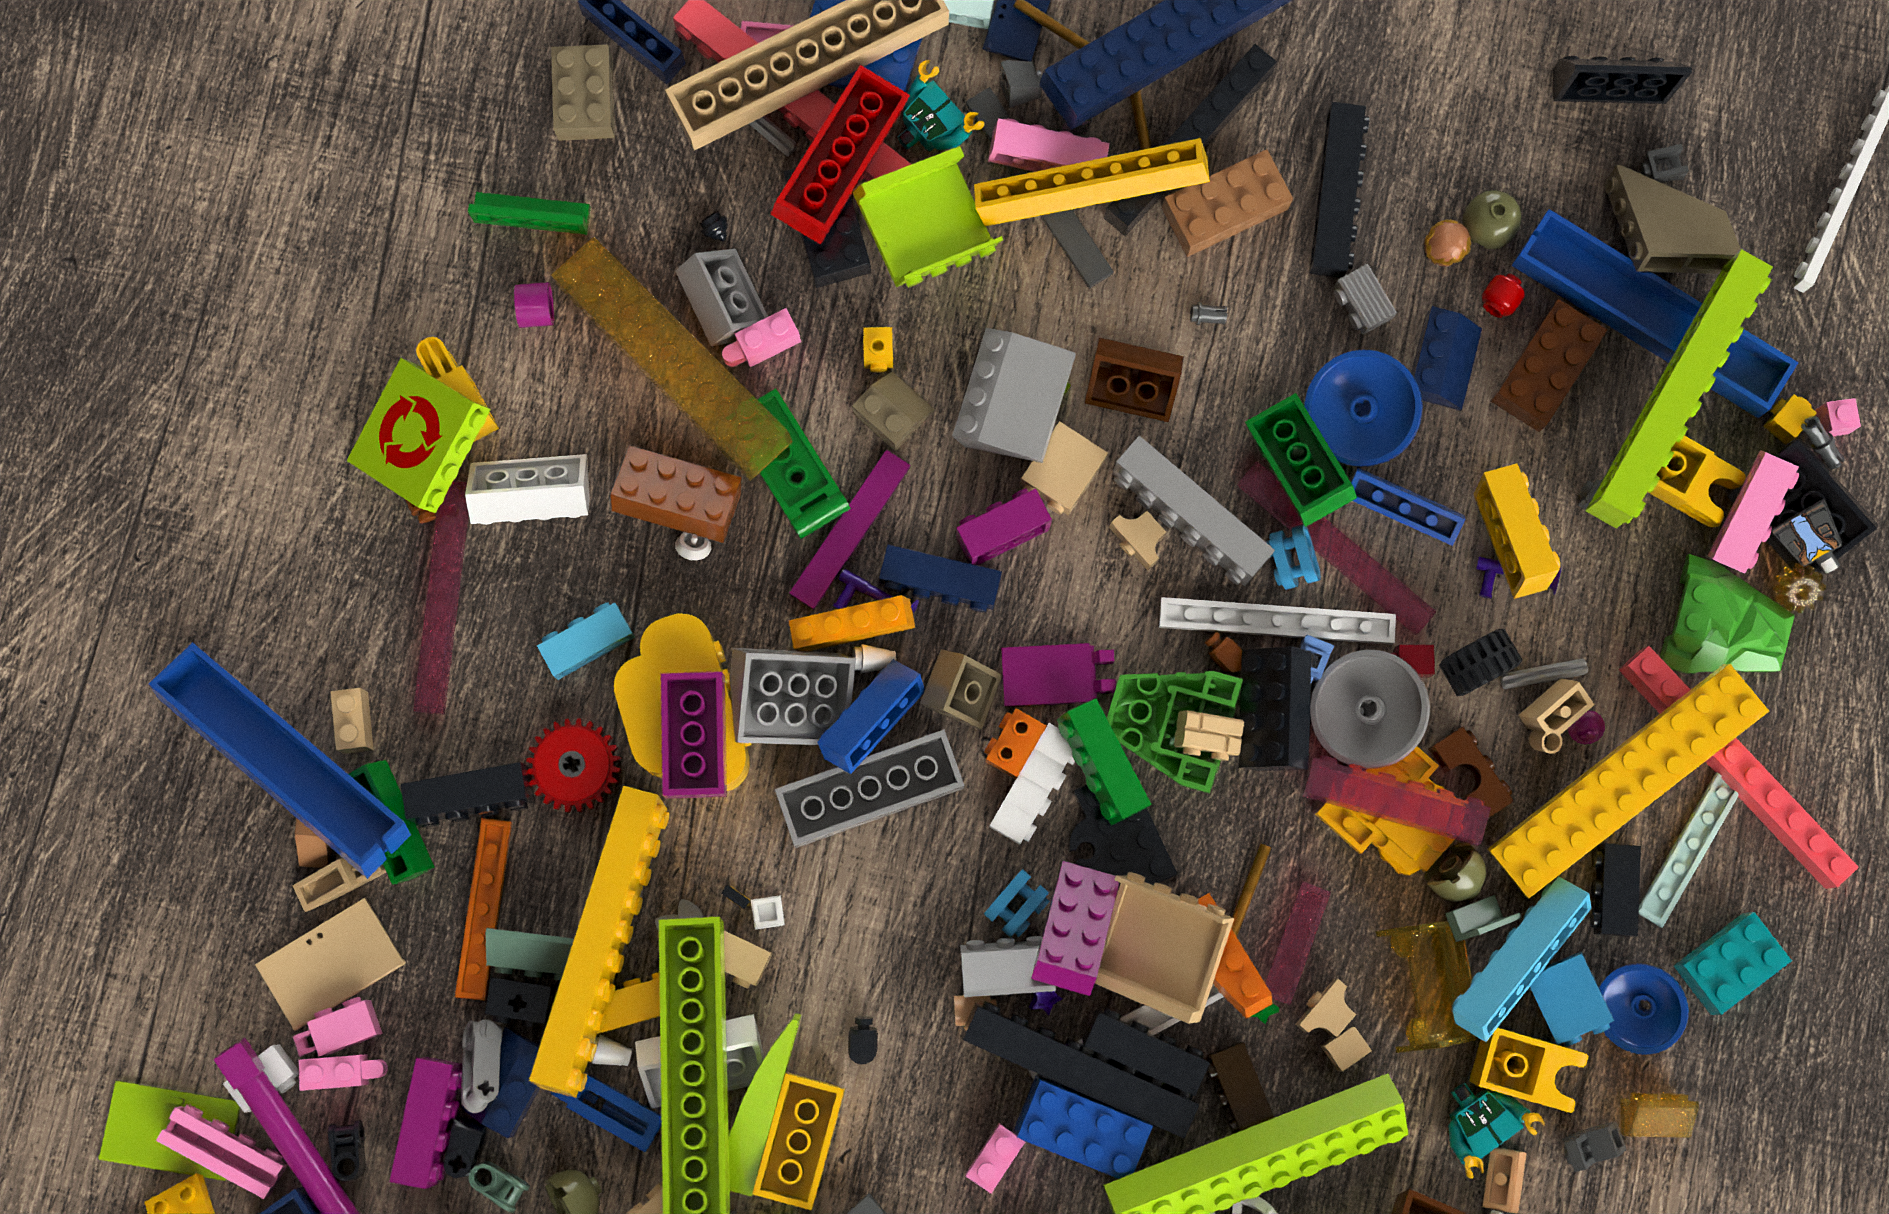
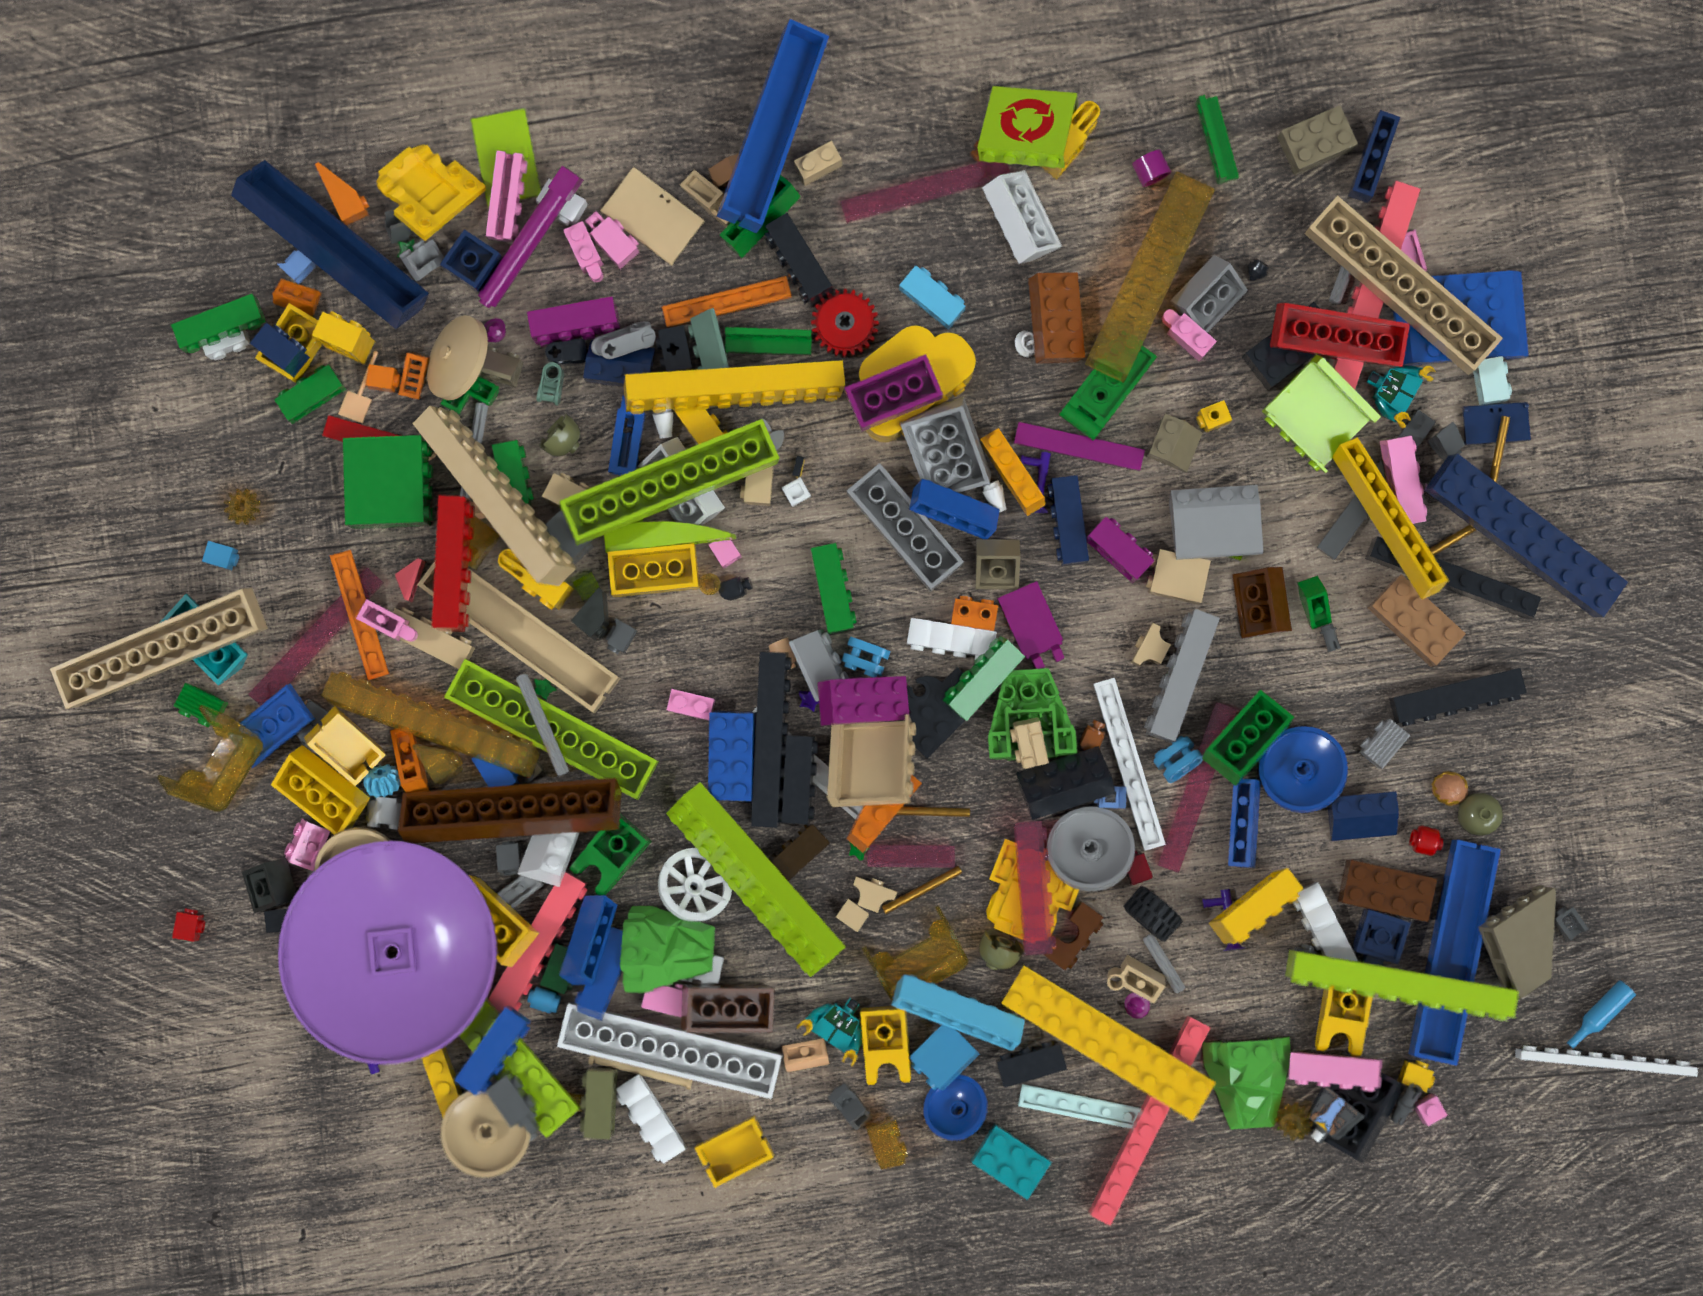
camera: 75 degrees right, 5 degrees up
black piece [328,1120,366,1181] -> none
sand green panel [1445,895,1521,942] -> none
black slope [1553,56,1692,104] -> none
none -> clear yellow bush [699,573,721,595]
none -> bright pink brick [709,540,741,569]
none -> green fence [725,327,812,356]
none -> green brick [811,543,857,634]
none -> pearl gold bar [882,866,962,914]
none -> white brick [1292,882,1358,962]
none -> green slope [1297,575,1332,629]
none -> dark blue brick [1352,908,1411,966]
none -> dark azure piece [1567,980,1636,1049]

